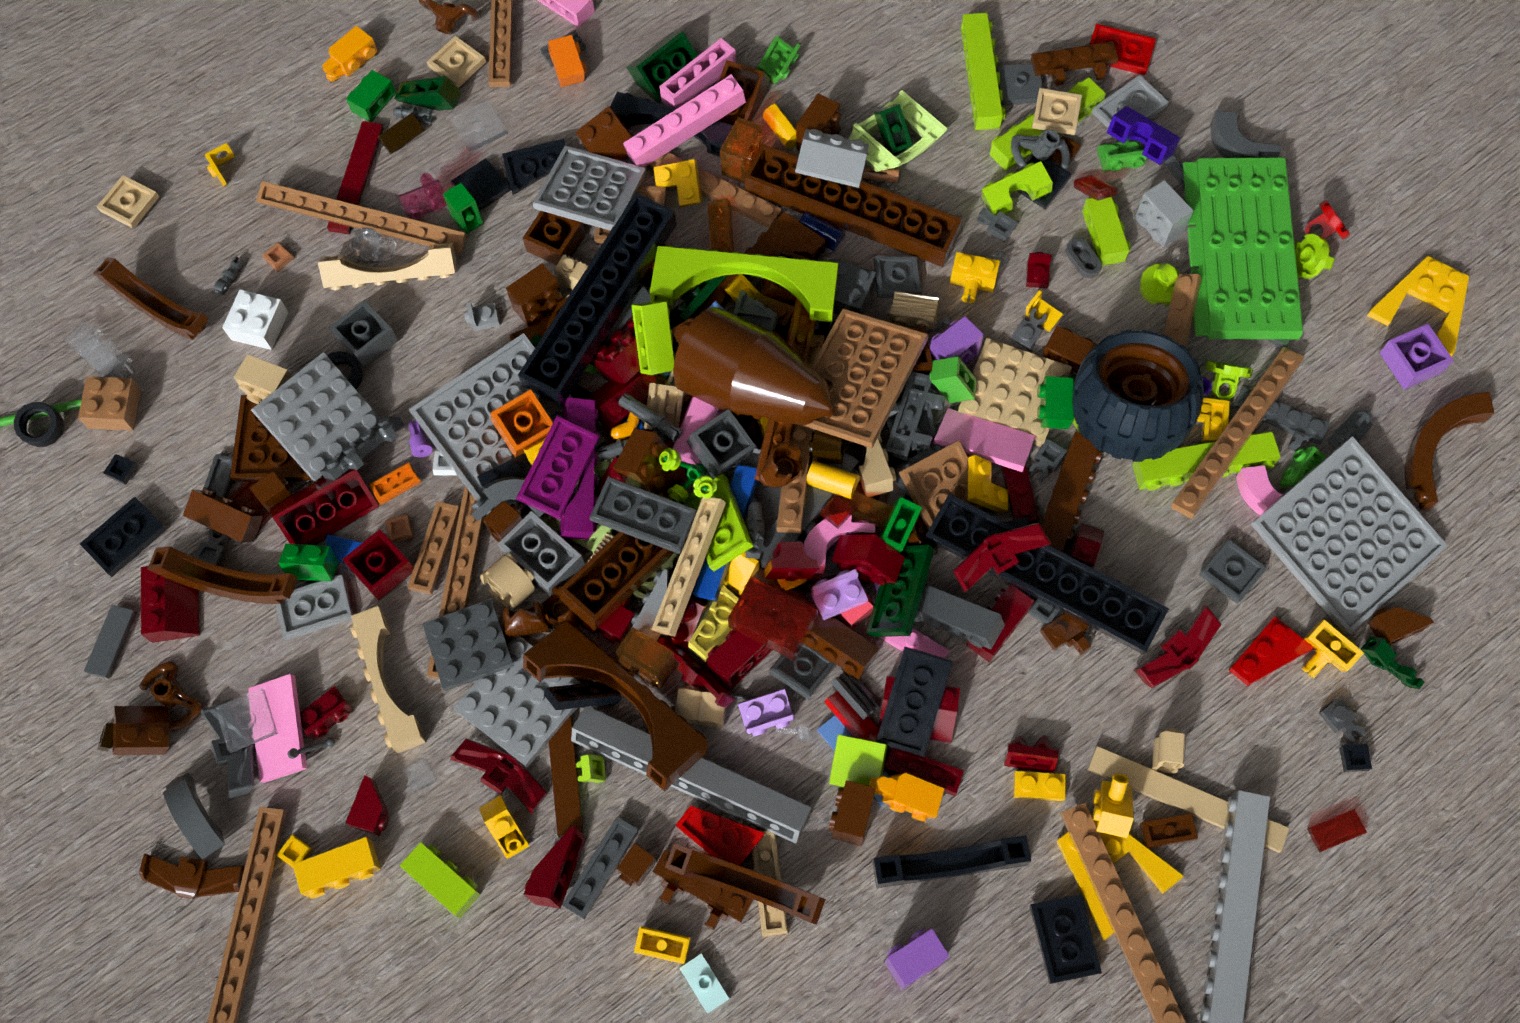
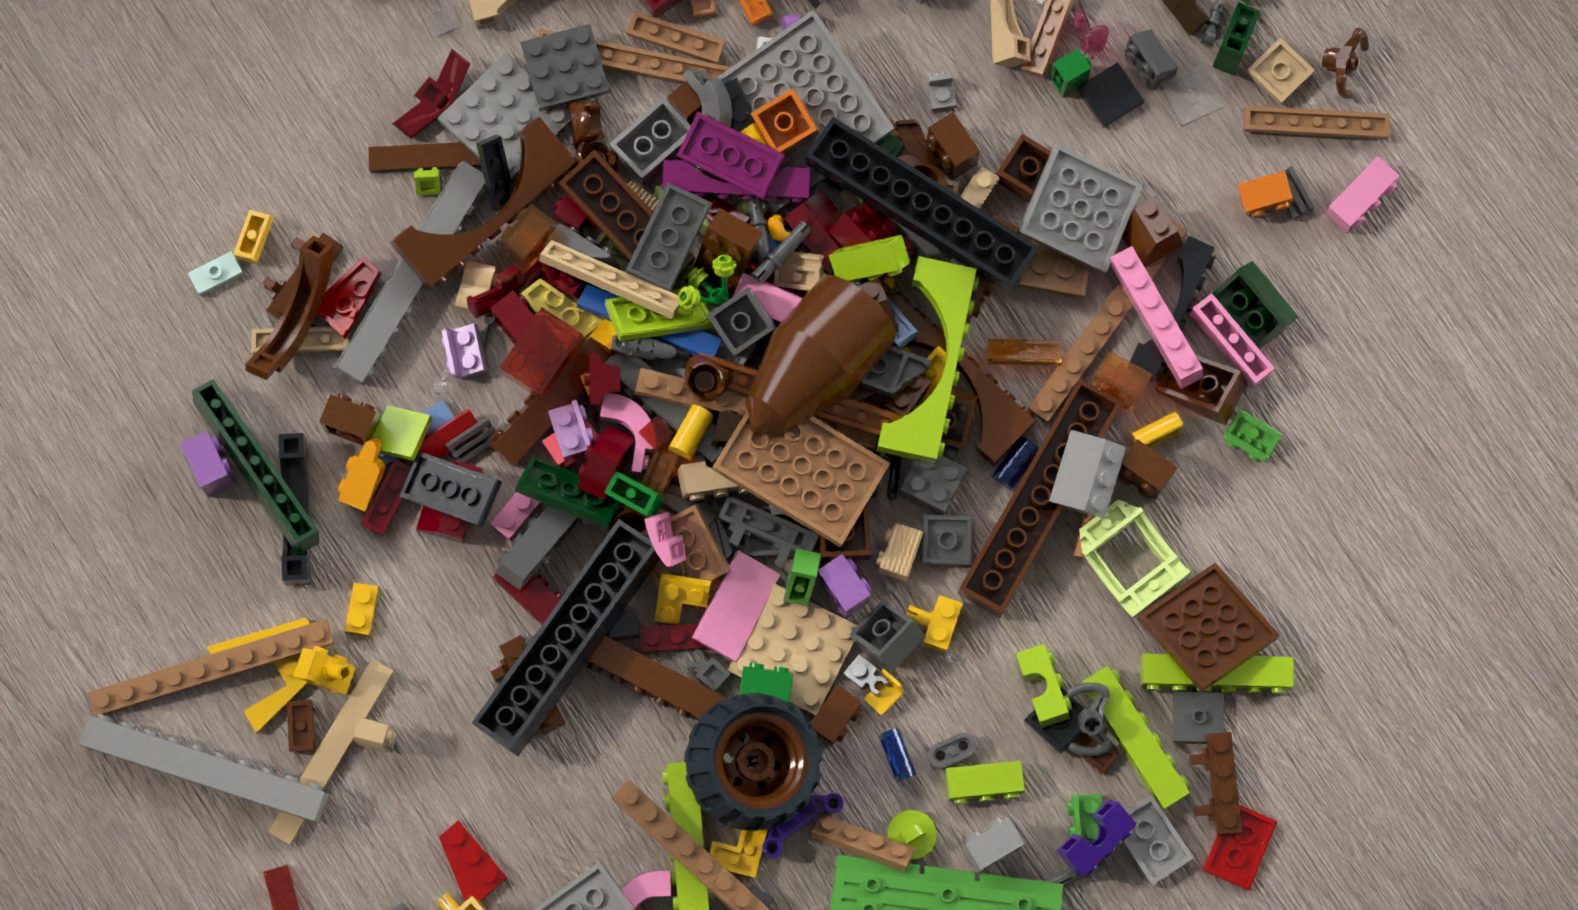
camera: 90 degrees right, 10 degrees up
lime brick [399,842,481,918] -> none
yellow slope [479,795,529,859] -> none
tan brick [480,553,535,610] -> none
black wing [502,139,565,195] -> none
dark red slope [524,826,586,909] -> none
dark grey plate [562,817,639,920] -> none
reddish brown brick [616,843,657,887] -> none
yellow plate [654,159,702,207] -> none
dark green plate [669,275,727,328] -> none
dark grey plate [769,638,836,700] -> none
dark green brick [874,104,913,153] -> none
dark red plate [953,522,1051,593] -> none
dark grey plate [977,208,1018,242] -> none
dark red tile [1004,735,1058,773] -> none
dark red bracket [1026,252,1052,288] -> none
black plate [1030,894,1102,984] -> none
tan plate [1032,88,1082,135] -> none
dark red slope [1070,523,1104,568] -> none
clear red tile [1074,175,1116,201] -> none
dark red plate [1134,605,1222,688] -> none
dark grey plate [1198,538,1268,604] -> none
lime tile [1205,360,1253,400] -> none
none -> dark green brick [192,379,319,555]
none -> bright pink slope [645,512,687,567]
none -> dark grey brick [849,599,926,672]
none -> clear blue brick [879,728,917,783]
none -> dark grey slope [1125,29,1178,90]
none -> reddish brown plate [1138,563,1279,693]

